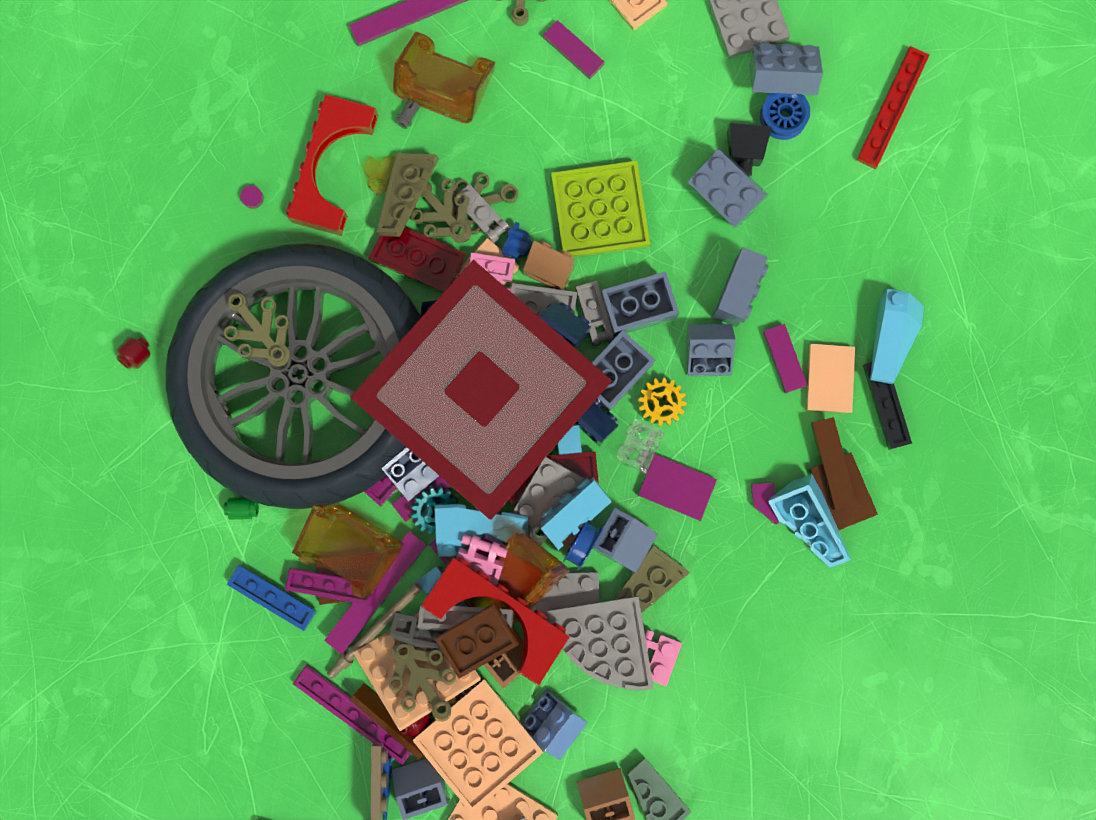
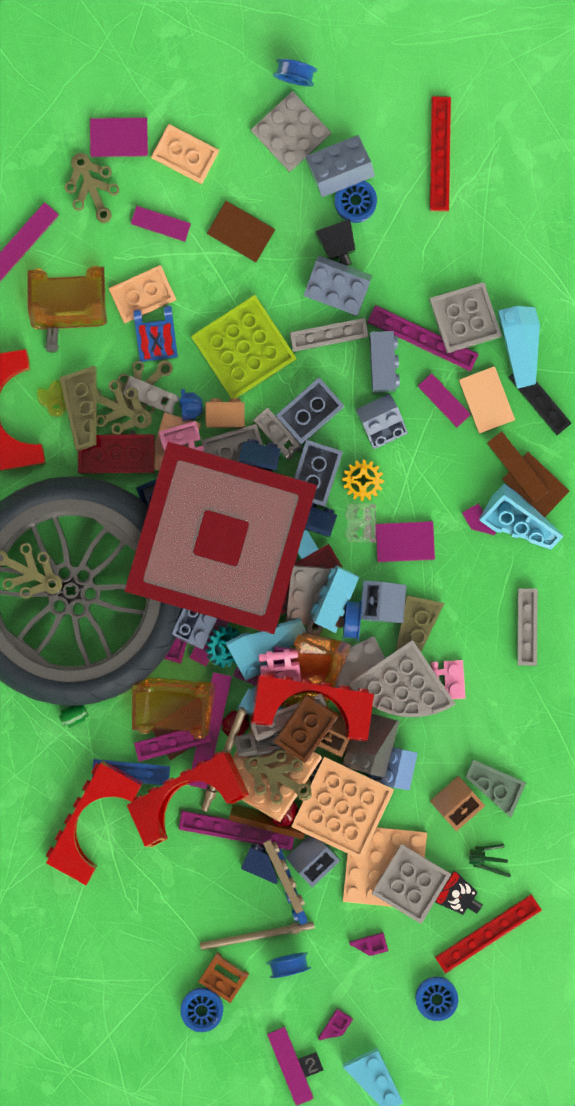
camera: 25 degrees left, 5 degrees up
none -> red arch [46,760,143,885]
none -> light nougat tile [108,265,176,324]
none -> red arch [127,751,249,847]
none -> flag [133,306,178,362]
none -> reddish brown tile [207,201,275,263]
none -> dark red head [221,710,250,736]
none -> dark blue slope [241,843,278,885]
none -> light grey plate [290,318,369,352]
none -> dark grey slope [342,713,400,777]
none -> magenta tile [367,305,479,372]
none -> light grey plate [429,282,502,353]
none -> light grey plate [517,589,538,666]

